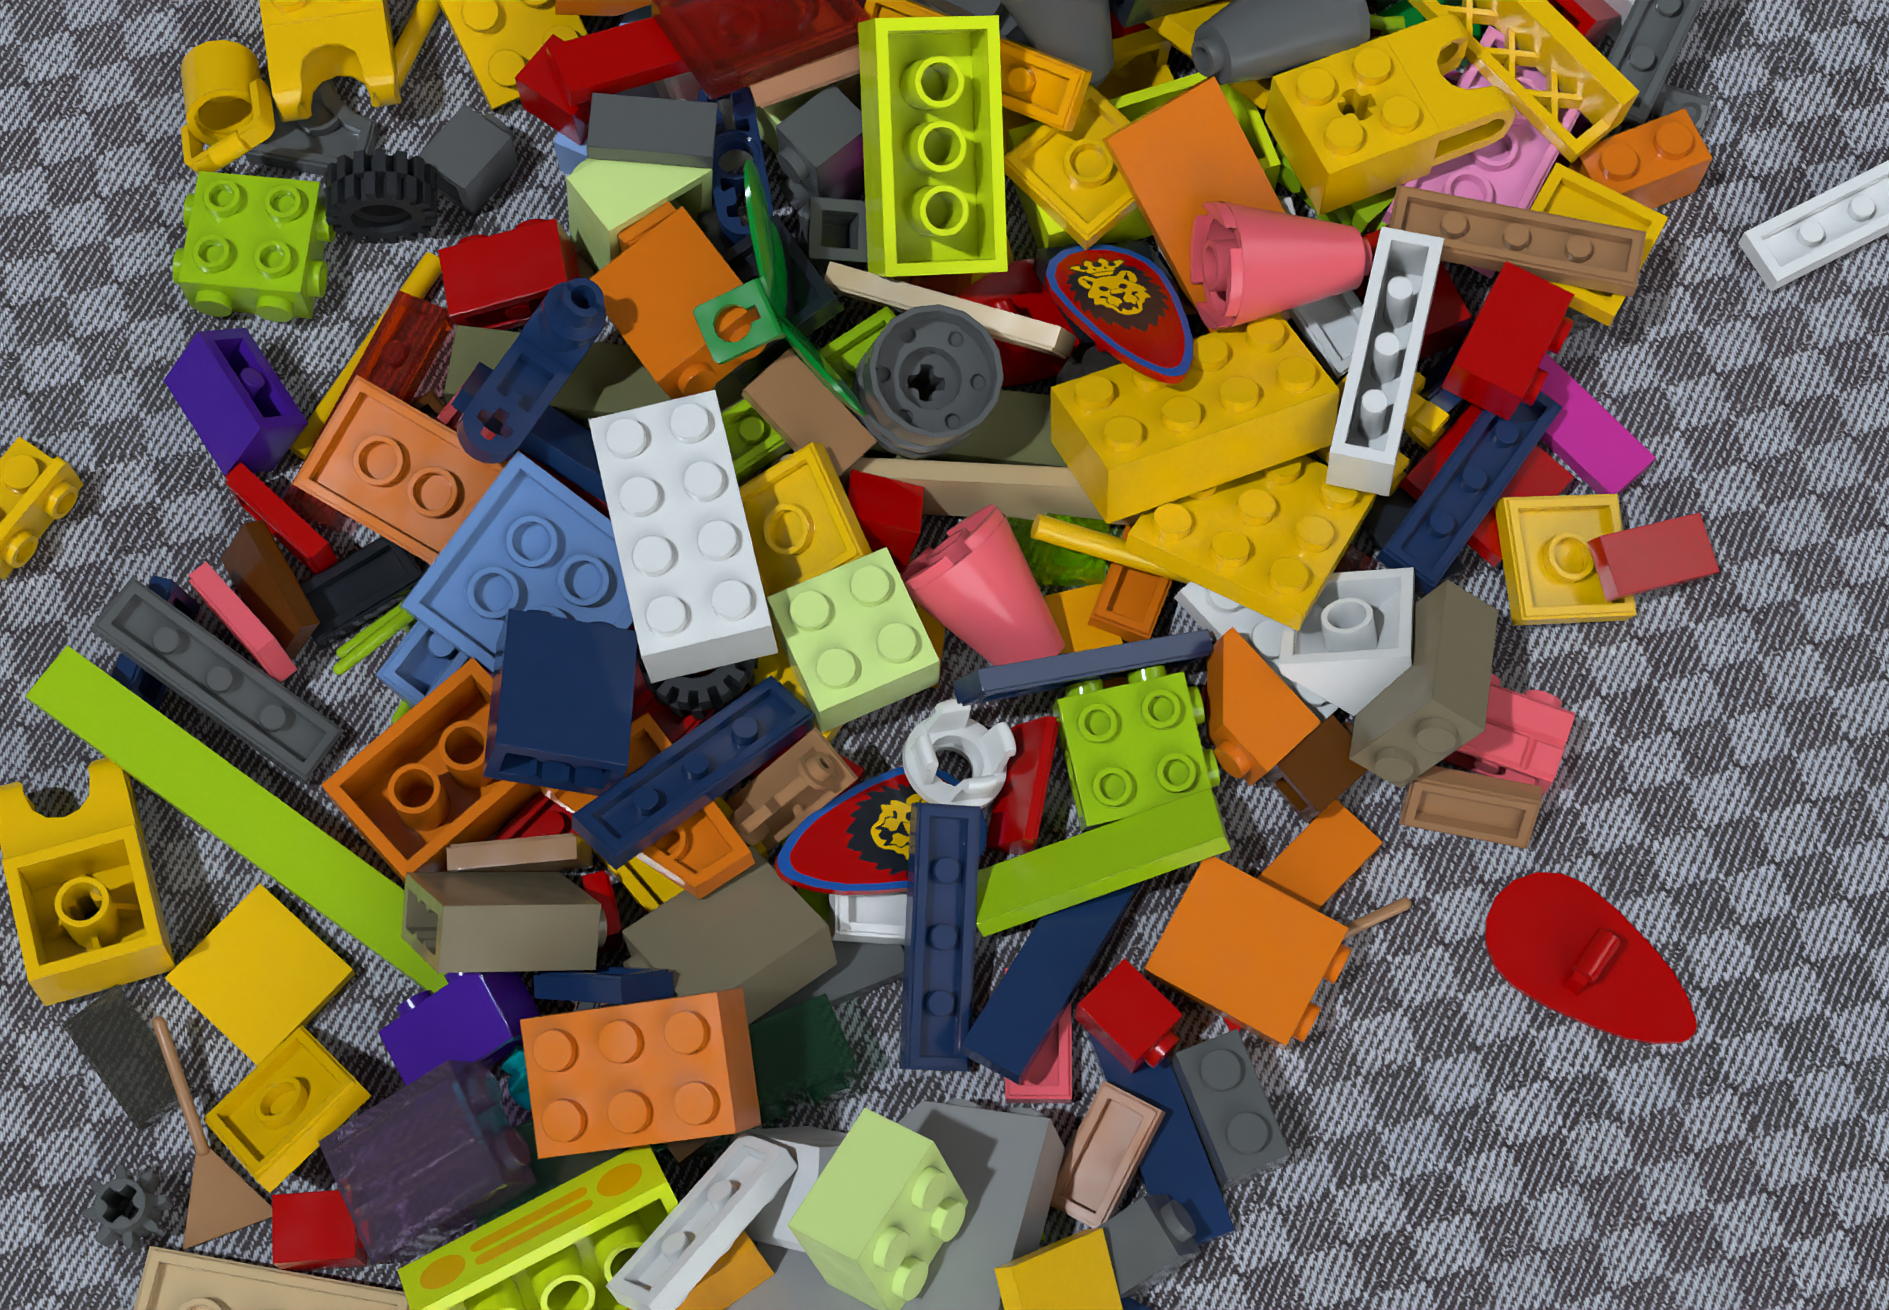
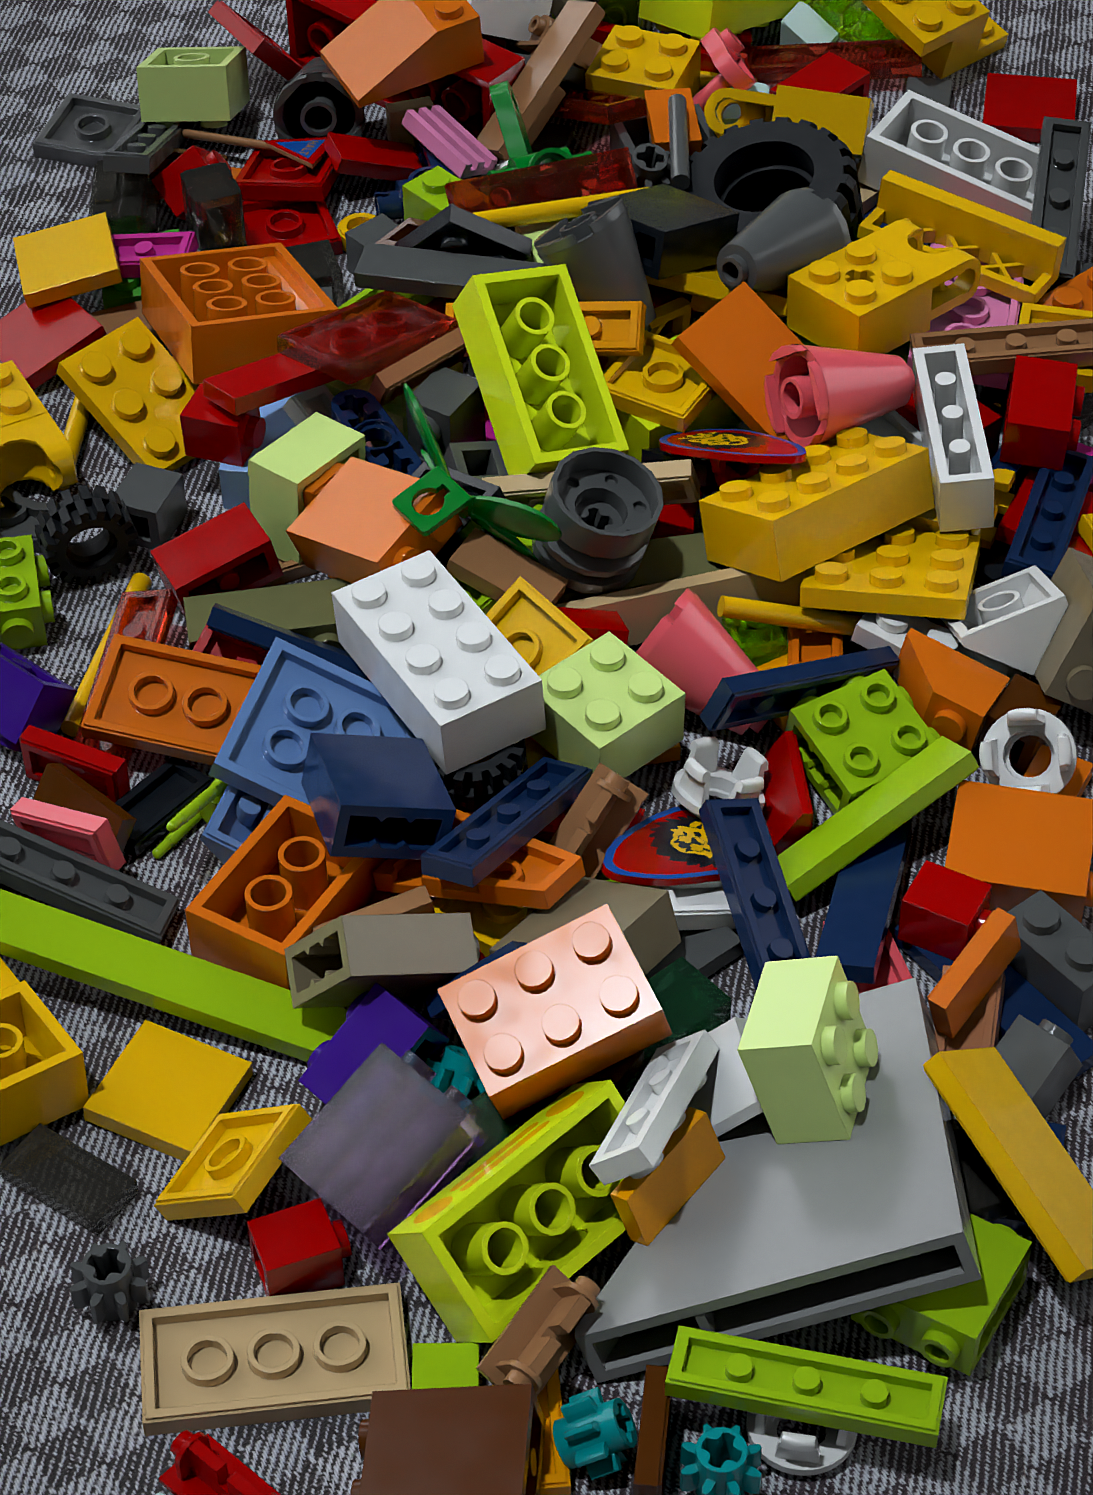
camera: 15 degrees left, 25 degrees down
medium nougat piece [152,1016,272,1251] -> none
dark blue piece [457,278,607,464] -> none
dark grey tile [587,93,718,168] -> none
none -> orange tile [927,907,1022,1039]
none -> white piece [979,708,1077,794]

